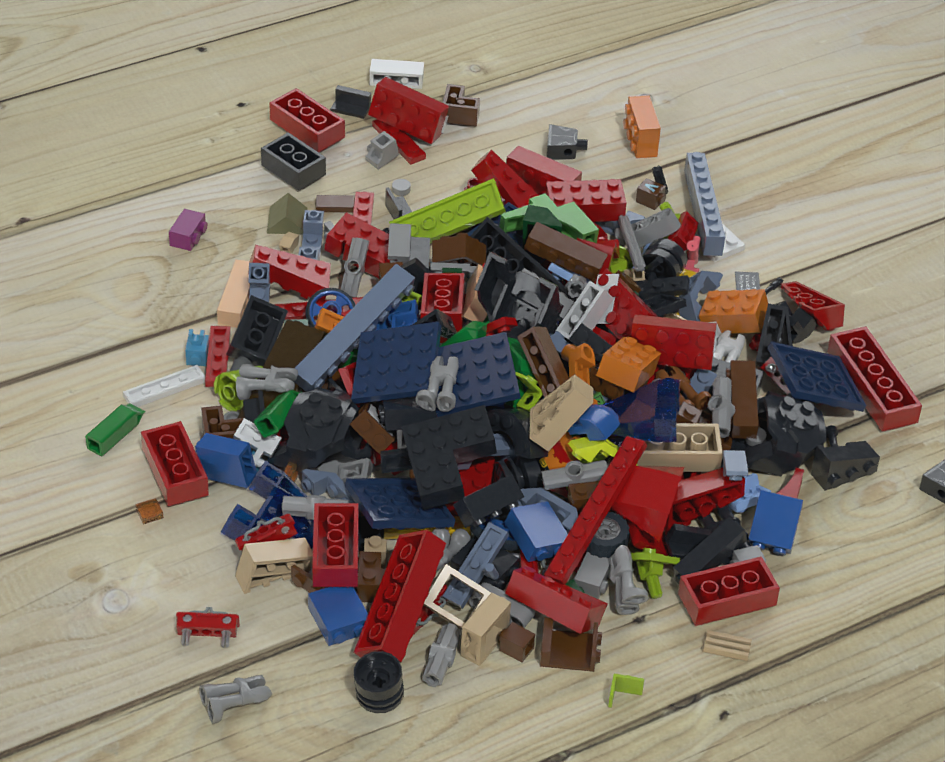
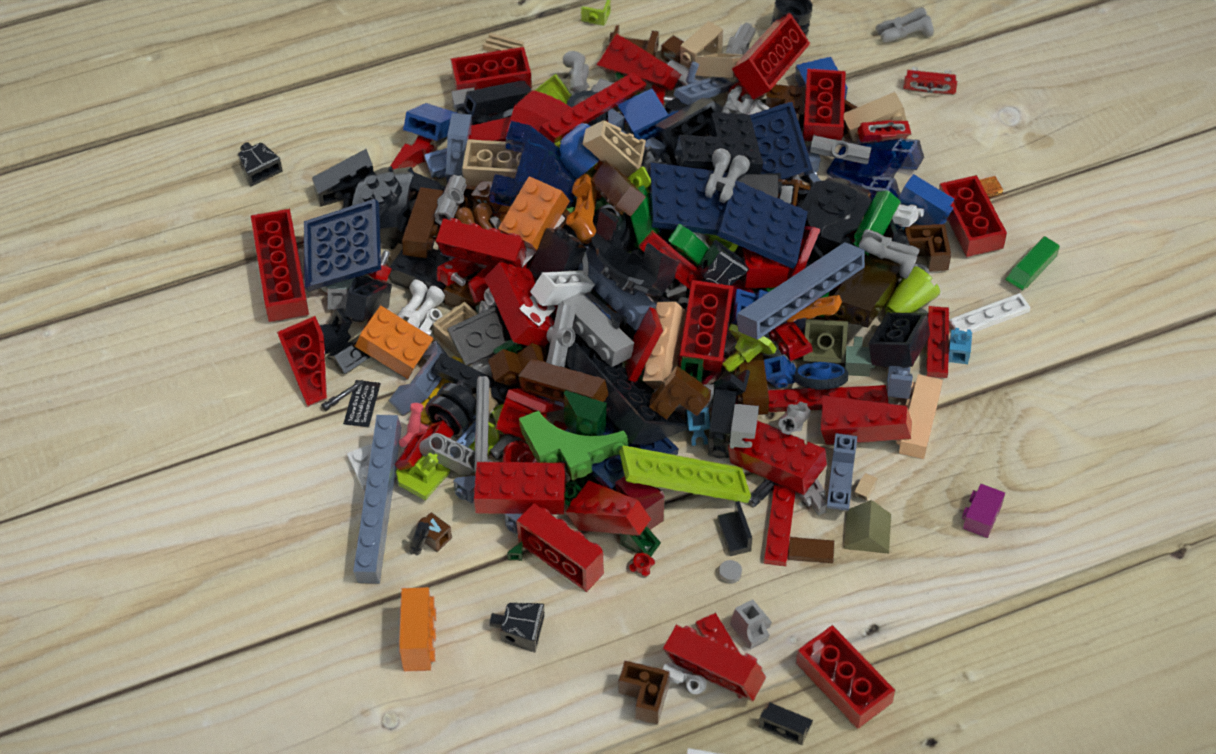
camera: 170 degrees left, 10 degrees up
black brick [261,133,326,190] -> none

